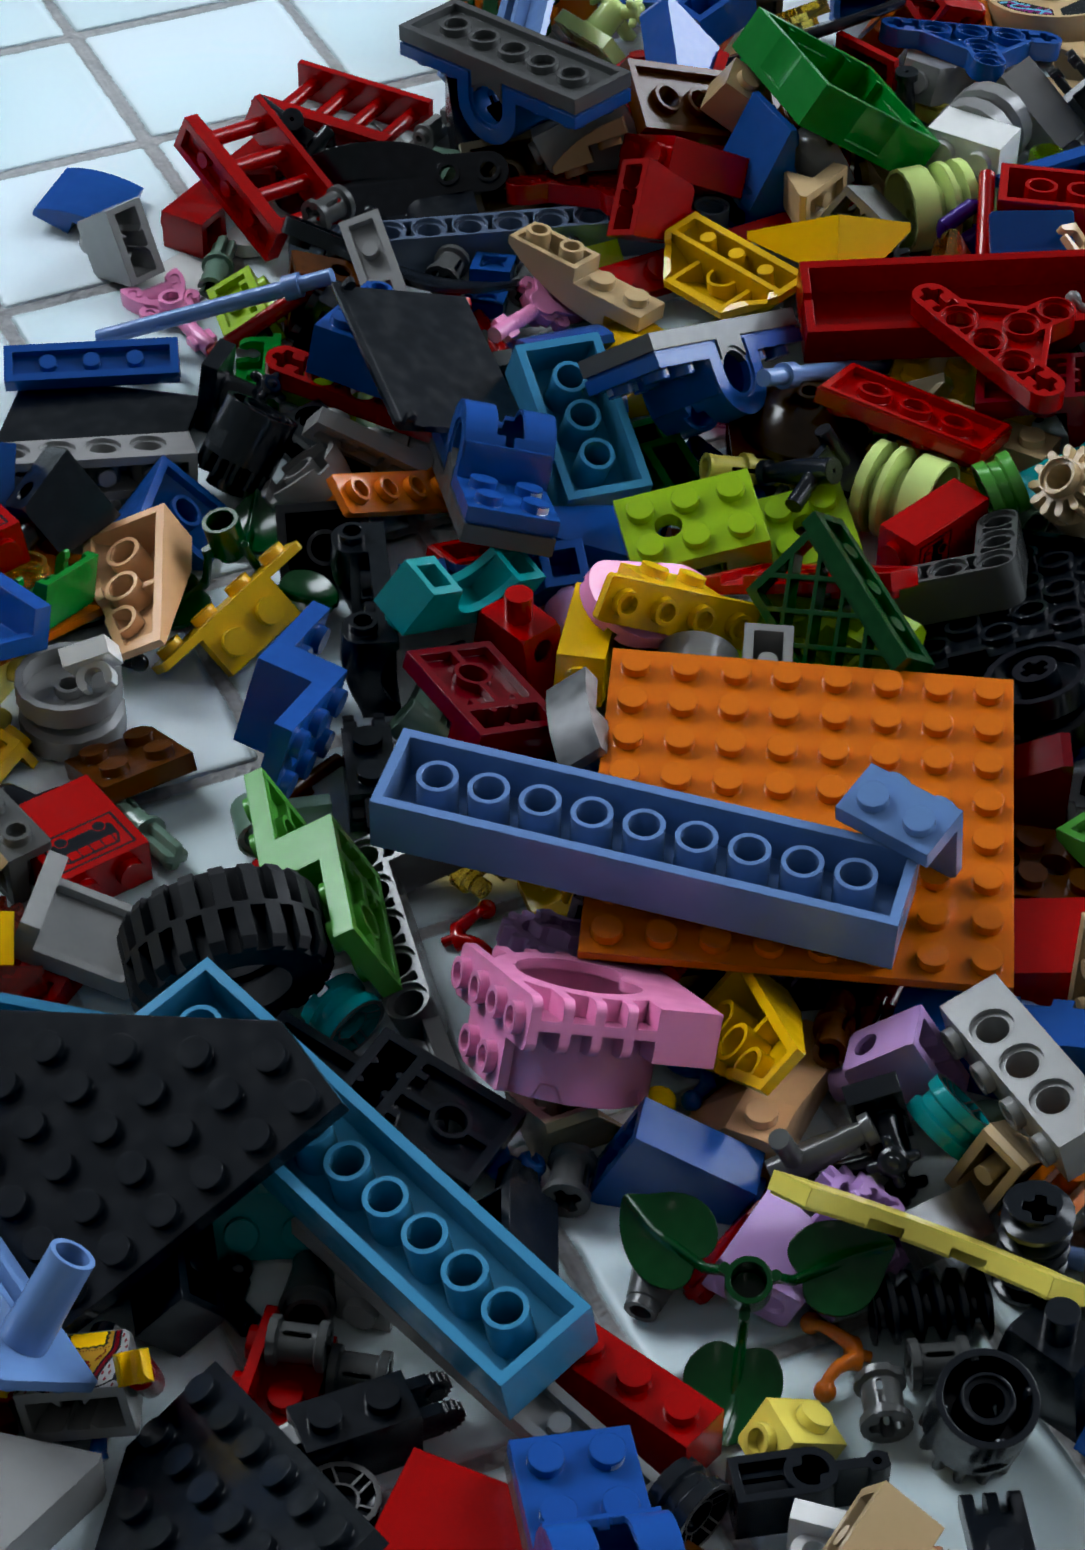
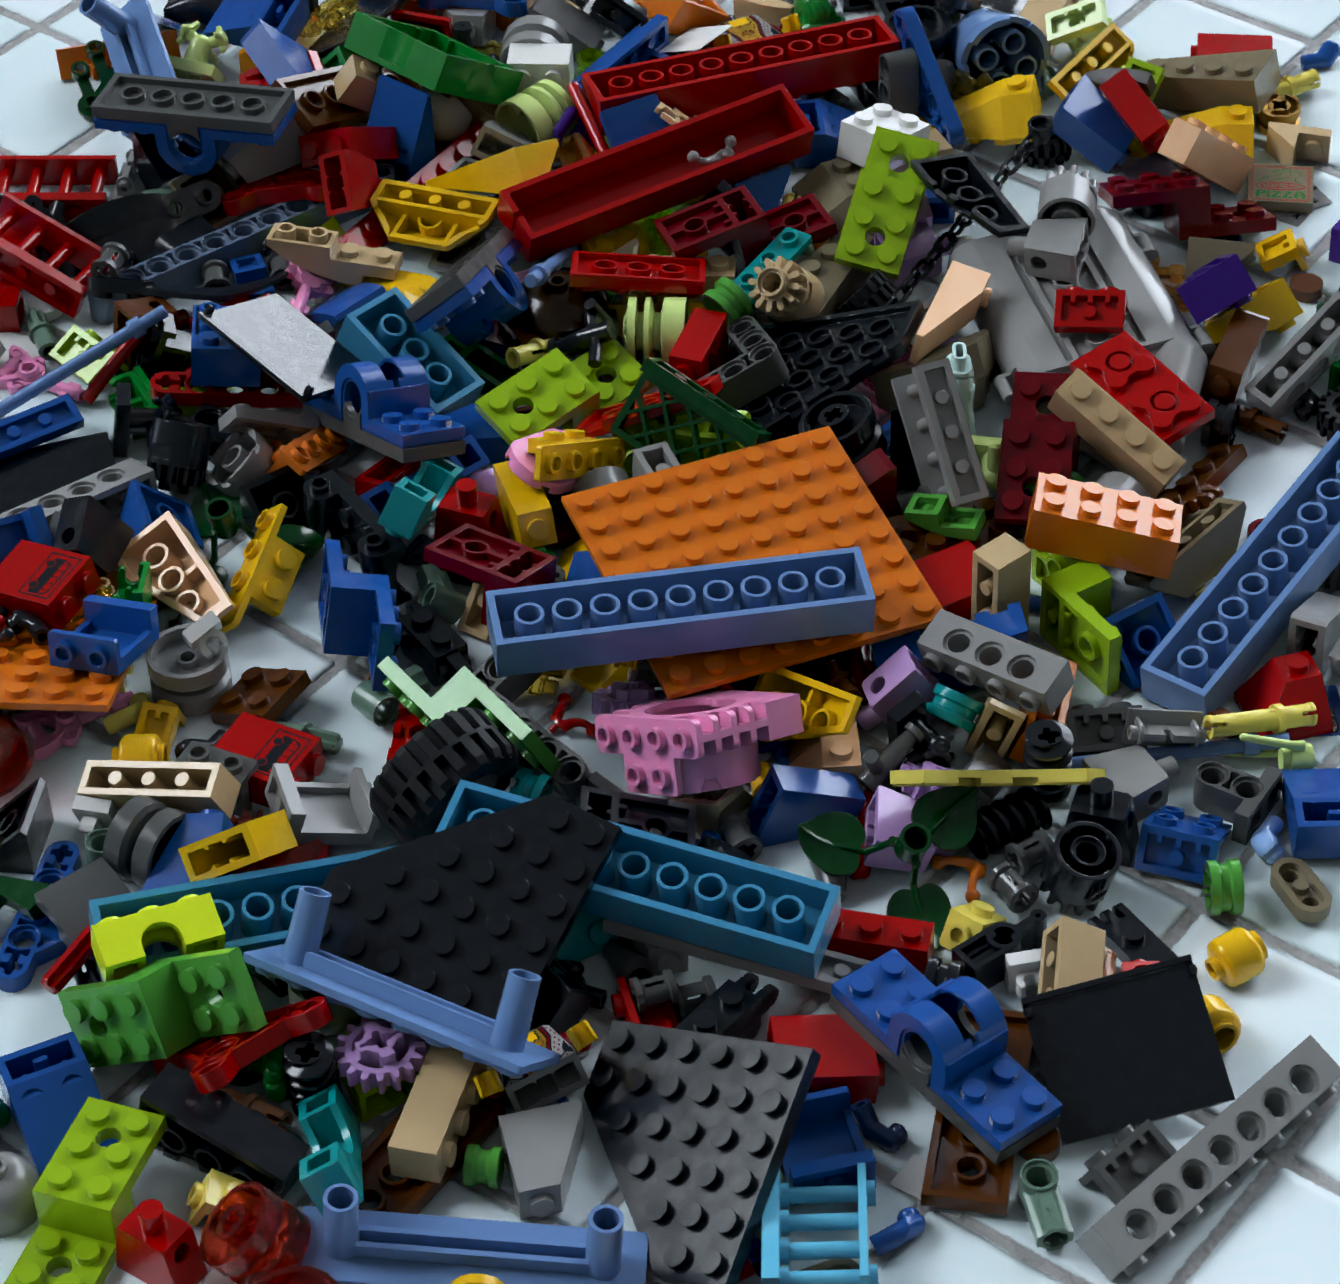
camera: 25 degrees left, 0 degrees up
light grey plate [338,208,408,291] -> none
flat silver slope [546,666,609,769] -> none
medium nougat slope [552,116,628,179] -> none
tan slope [783,162,848,223] -> none
medium blue bracket [835,763,963,878] -> none
red beam [910,283,1077,414] -> none

